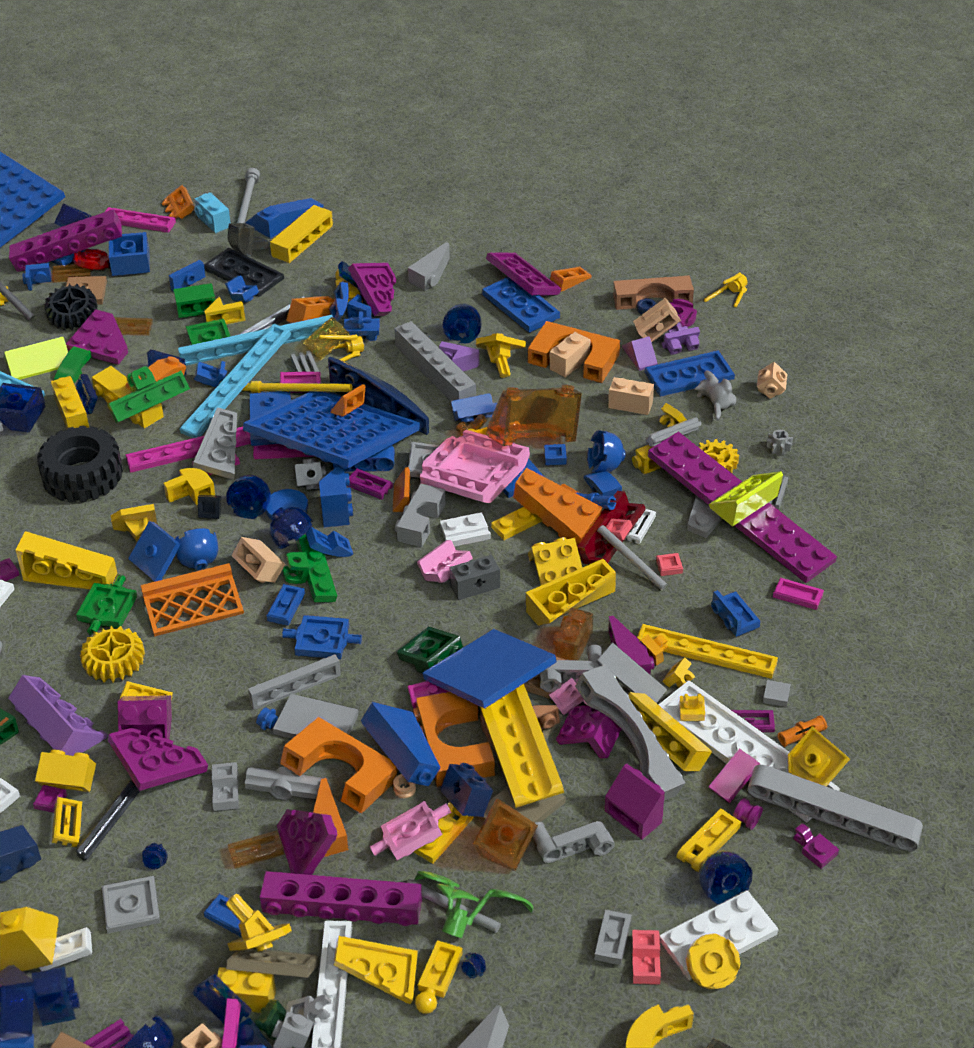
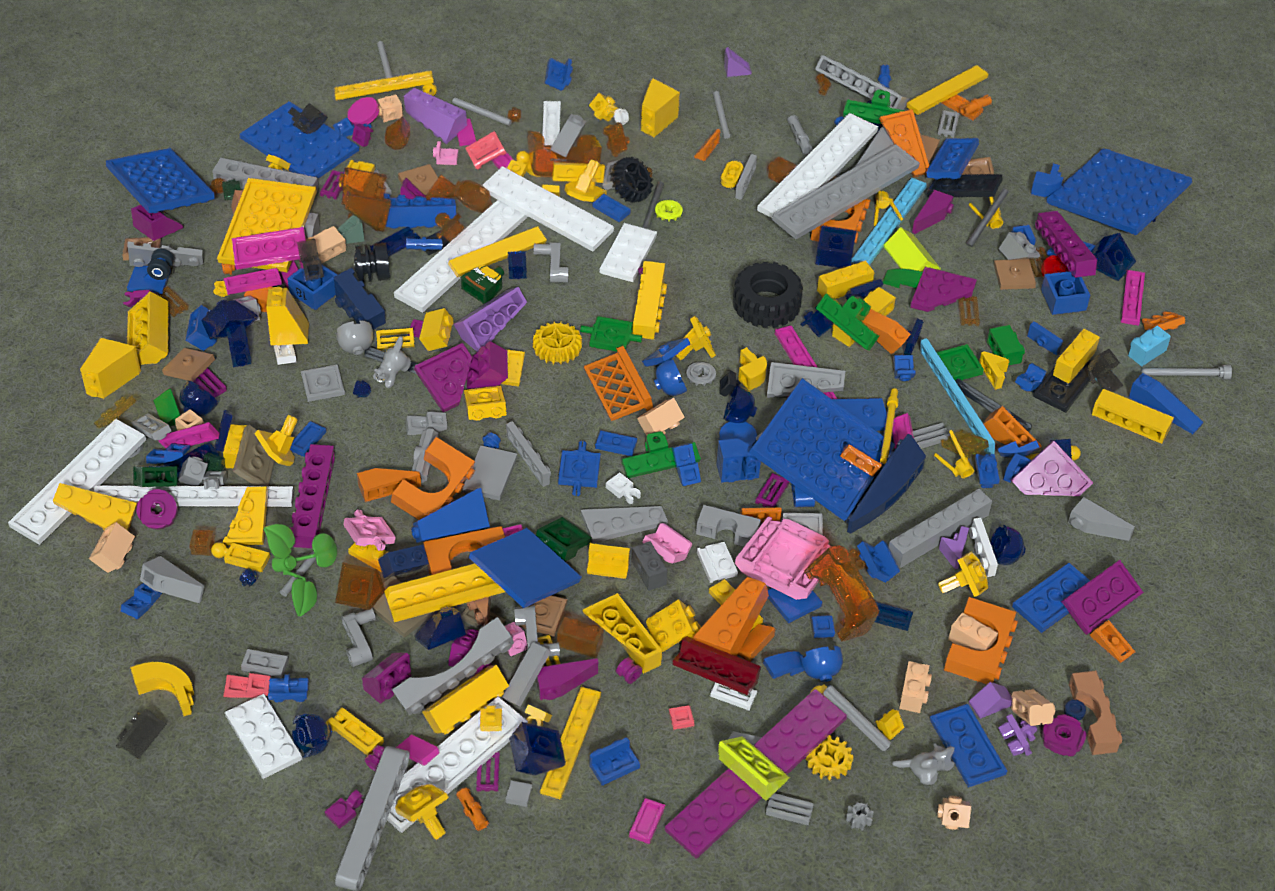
camera: 85 degrees right, 5 degrees up
black gear [44,283,98,331] -> none
medium azure tile [180,324,291,438] -> none
clear orange tile [228,831,284,869] -> none
clear blue cylinder [269,507,314,549] -> none
magenta plate [277,809,337,875] -> none
blue pin [576,492,616,510] -> none
light grey bar [597,525,667,591] -> none
coral tile [604,519,632,540] -> none
light orange tile [641,634,668,666] -> none
yellow tile [686,933,740,990] -> none
yellow plant [704,272,748,307] -> none
none -> clear orange plate [189,529,215,556]
none -> blue hips [268,674,308,702]
none -> light grey cylinder [336,321,373,355]
none -> light grey animal [373,336,411,388]
none -> clear blue slope [414,607,466,650]
none -> yellow plate [464,386,506,421]
none -> clear blue slope [509,722,566,776]
none -> light grey wing [581,506,668,544]
none -> yellow bracket [587,543,630,579]
none -> white plate [606,472,641,504]
none -> magenta wheel [616,657,642,684]
none -> light grey gear [686,362,716,386]
none -> clear blue bracket [800,306,834,338]
none -> white plate [969,518,998,577]
none -> light grey slope [999,232,1040,260]
none -> yellow brick [1053,329,1100,383]

